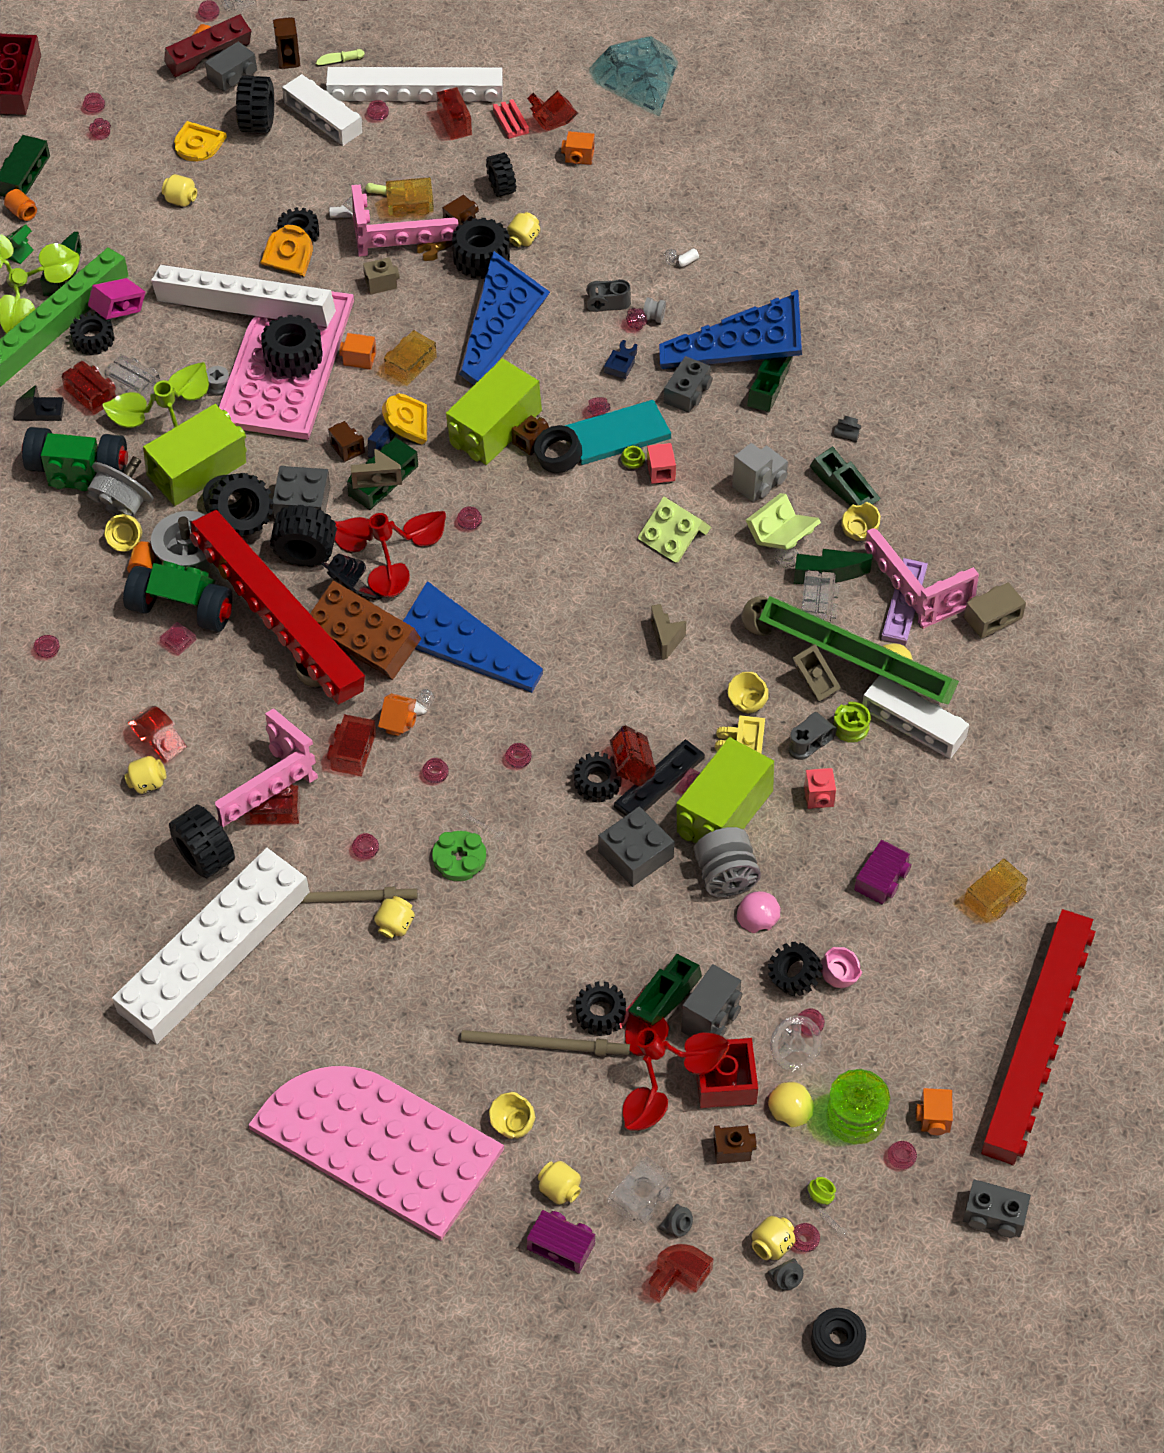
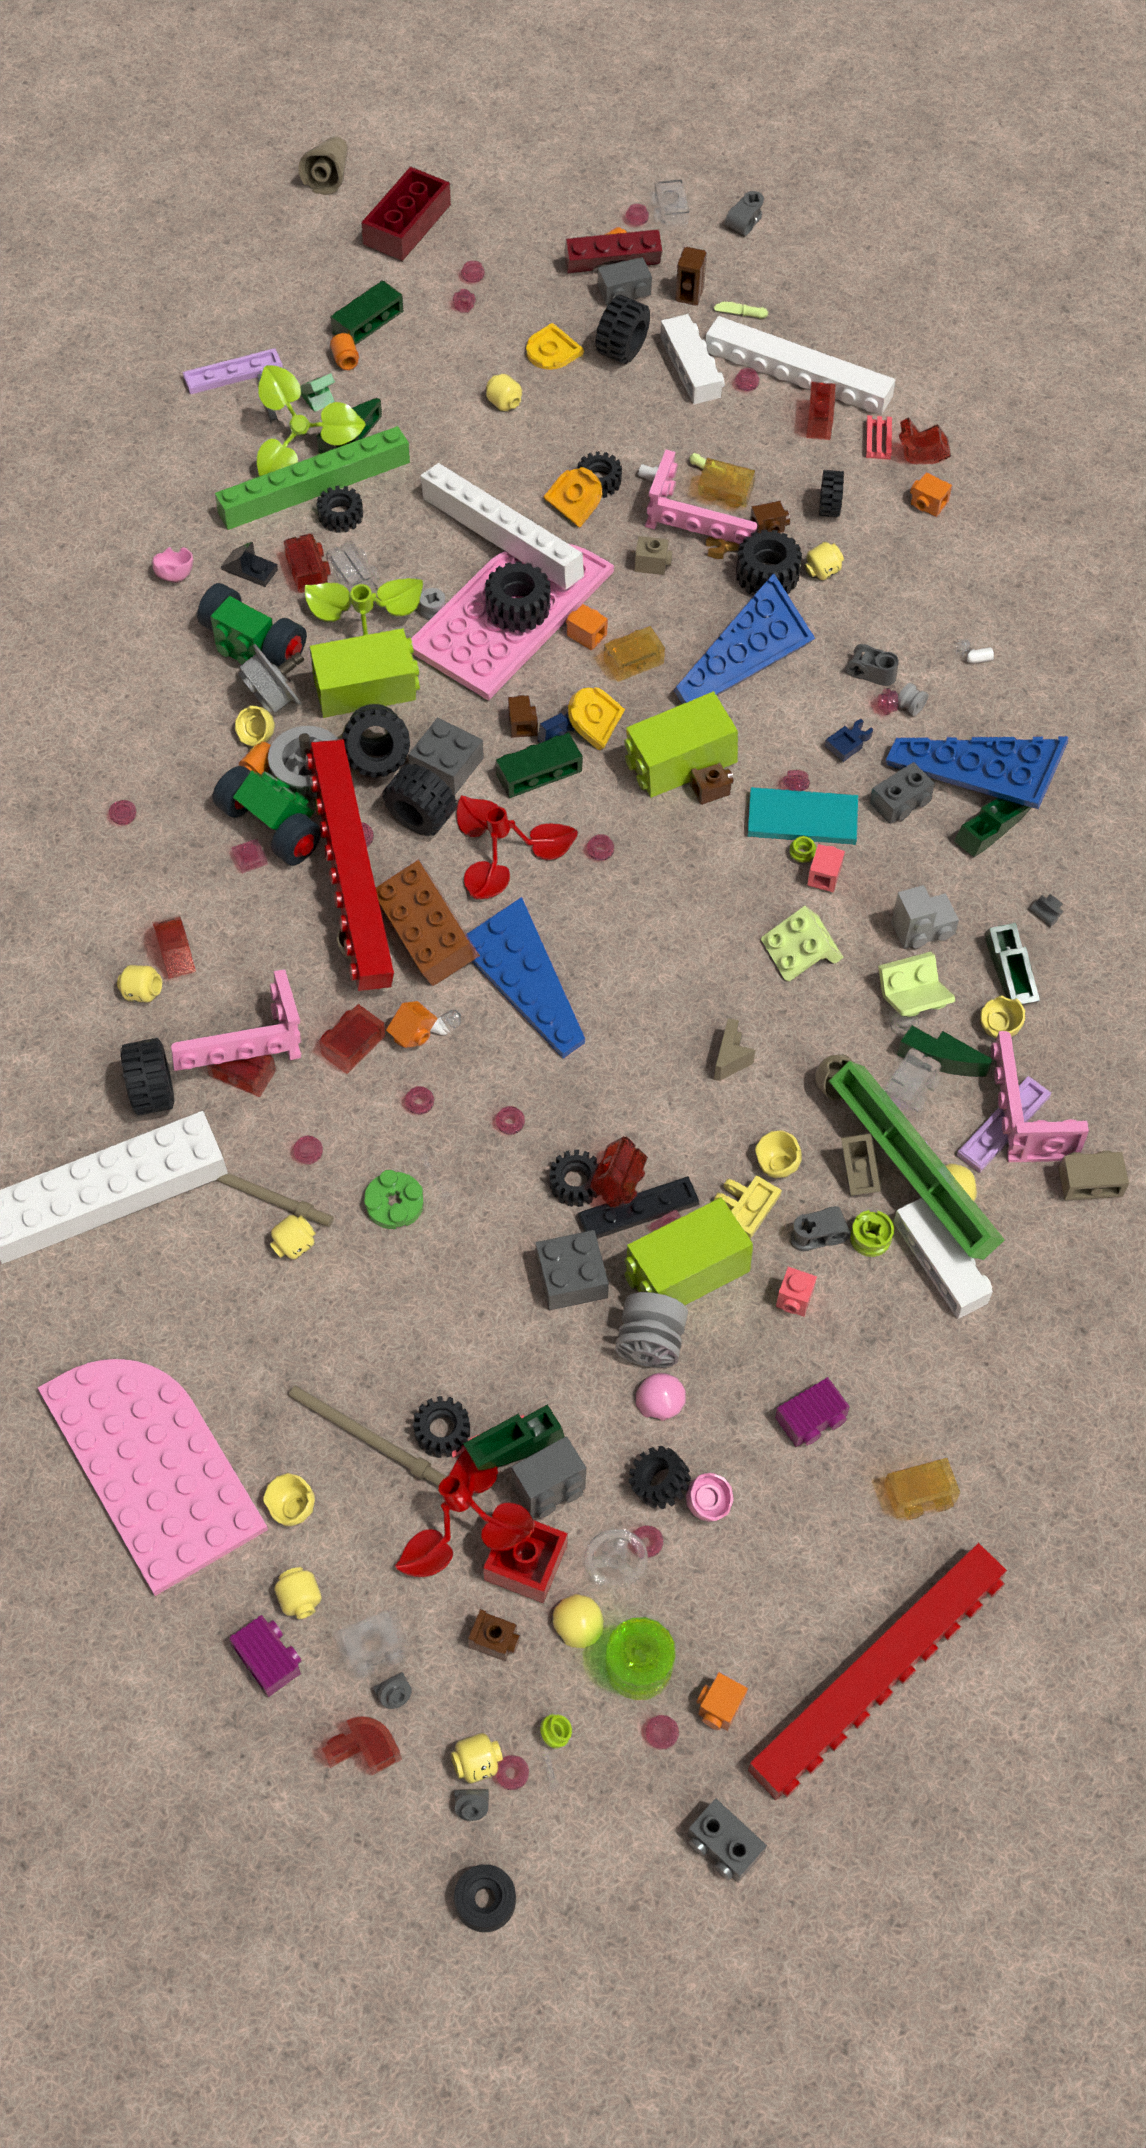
camera: 25 degrees right, 5 degrees up
dark pink brick [88,278,145,320] -> none
black hinge [321,554,381,599] -> none
dark tan slope [351,449,402,489] -> none
black tyre [534,425,582,473] -> none
clear light blue wedge [590,36,678,116] -> none

